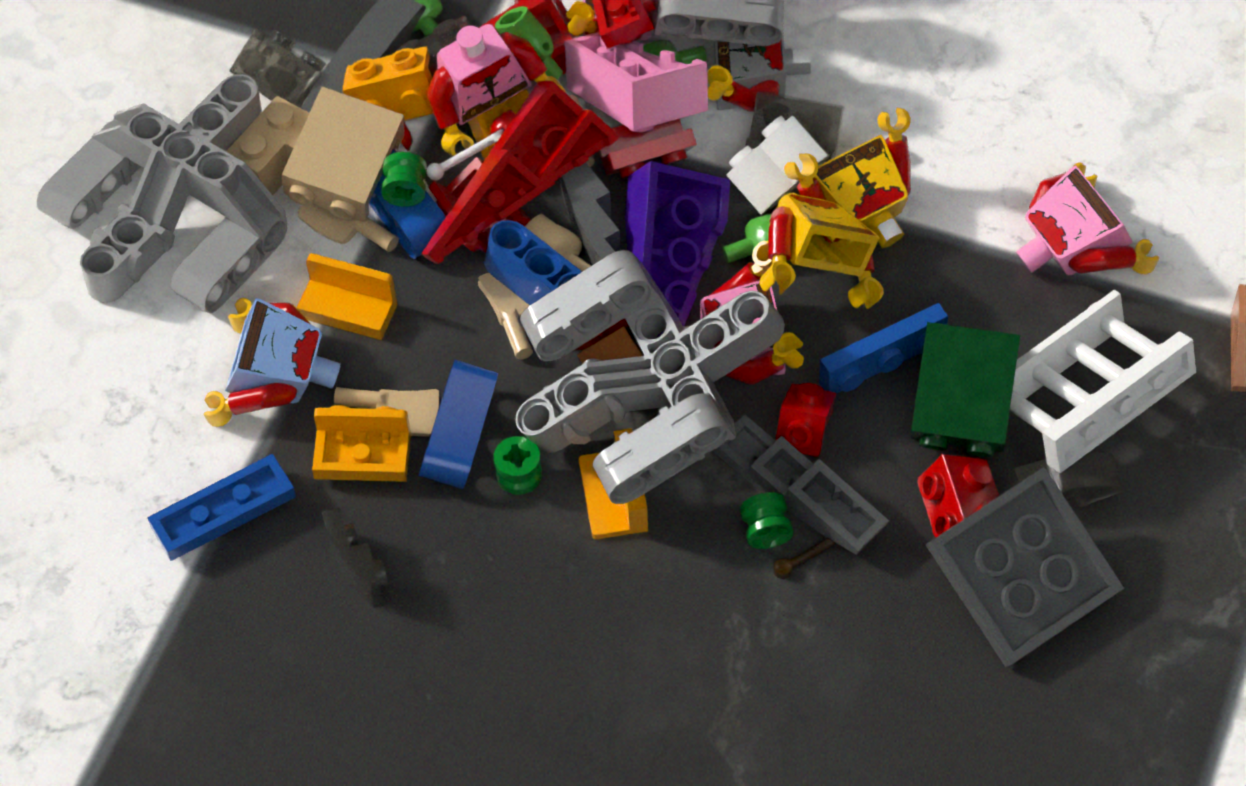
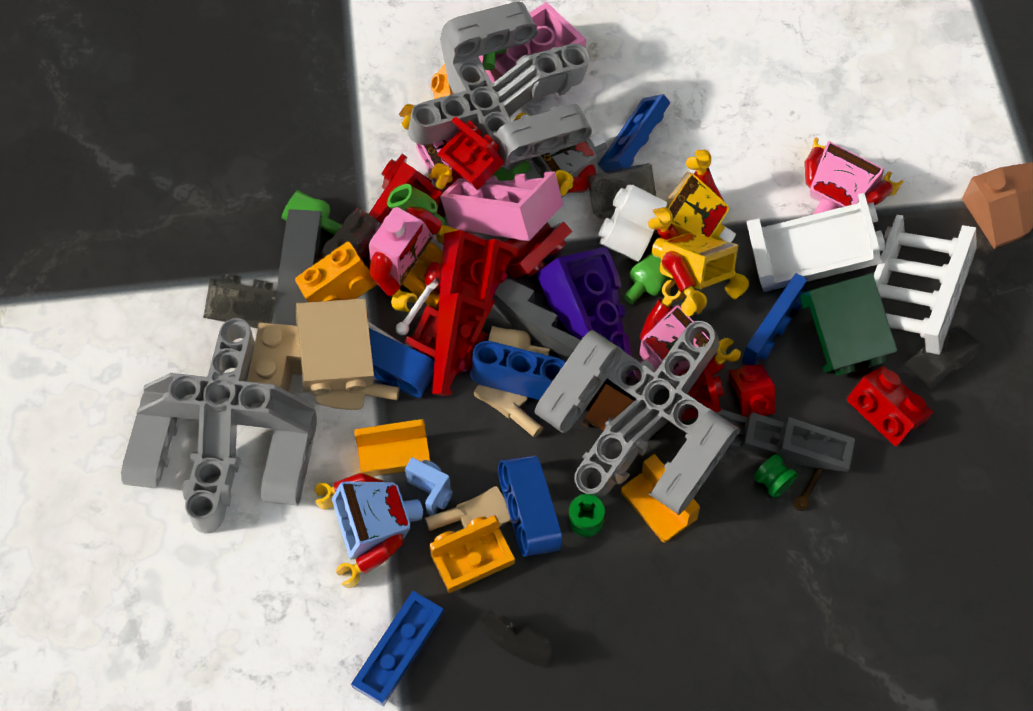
camera: 30 degrees left, 5 degrees up
green wheel [381,152,427,207] -> none
dark grey plate [925,467,1124,667] -> none
none -> light blue bracket [405,457,453,516]
none -> blue plate [598,94,670,173]
none -> red bracket [682,365,724,421]
none -> white panel [746,193,886,292]

